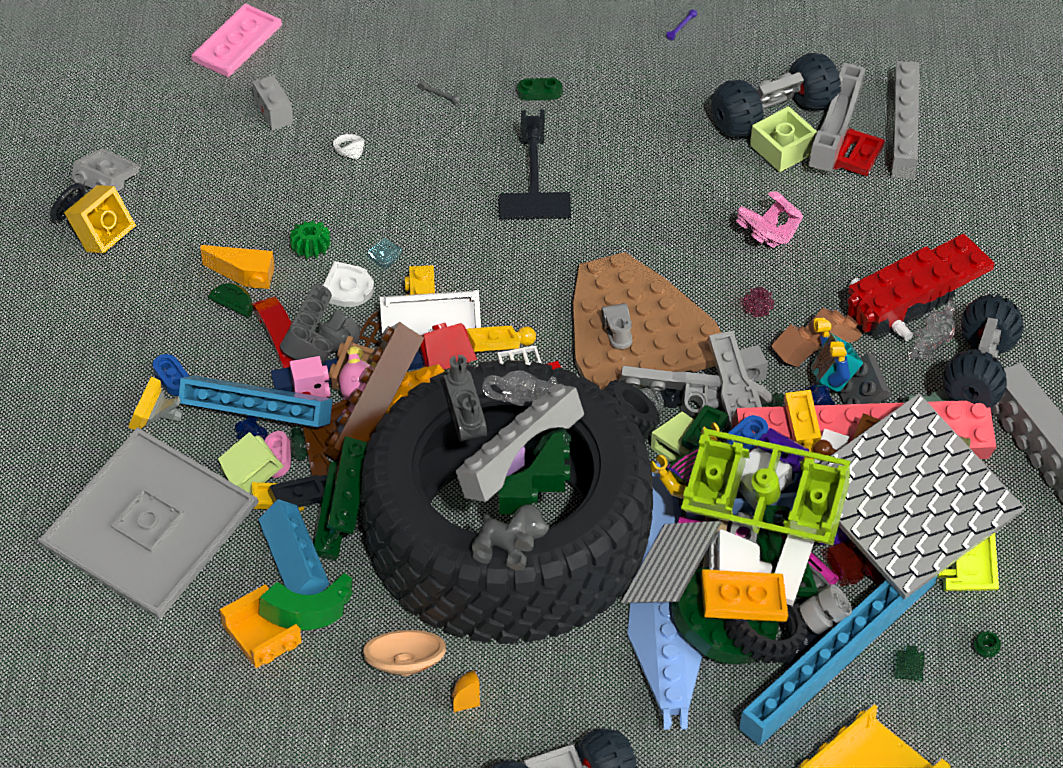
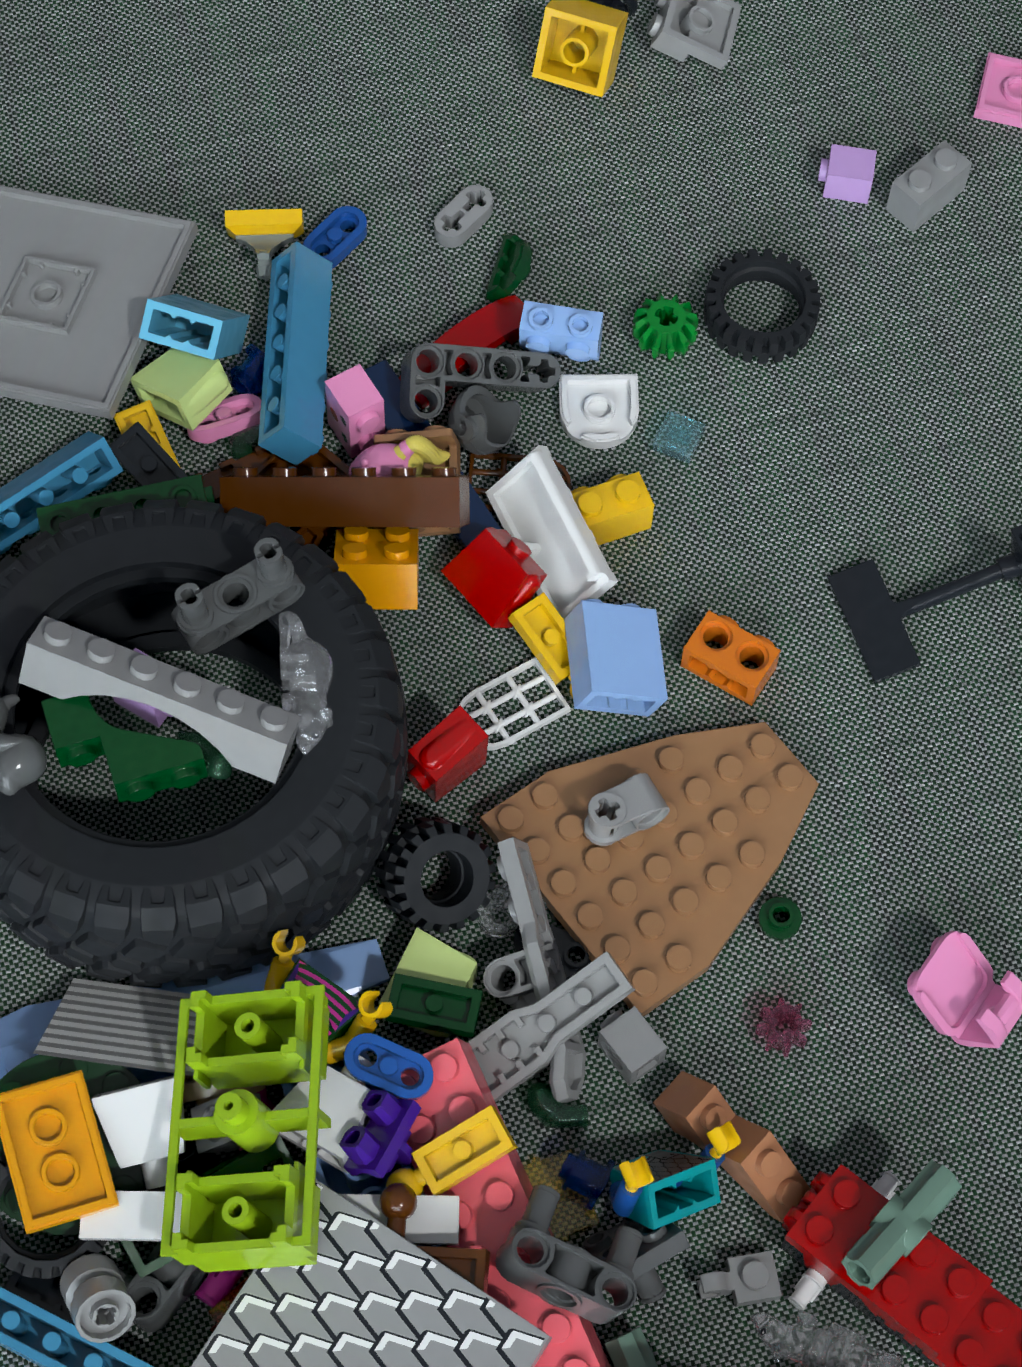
camera: 70 degrees right, 15 degrees up
light orange slope [200,245,275,289] -> none
white piece [333,134,364,159] -> none
none -> medium azure brick [139,294,250,360]
none -> light grey beam [434,185,493,248]
none -> dark grey piece [495,1185,643,1325]
none -> light blue plate [519,300,603,362]
none -> light blue brick [564,599,668,717]
none -> orange brick [680,610,781,706]
none -> light grey plate [696,1250,782,1307]
none -> black tyre [703,249,821,364]
none -> dark green plate [758,897,802,940]
none -> lavender brick [818,144,877,204]
none -> sand green piece [841,1160,962,1290]

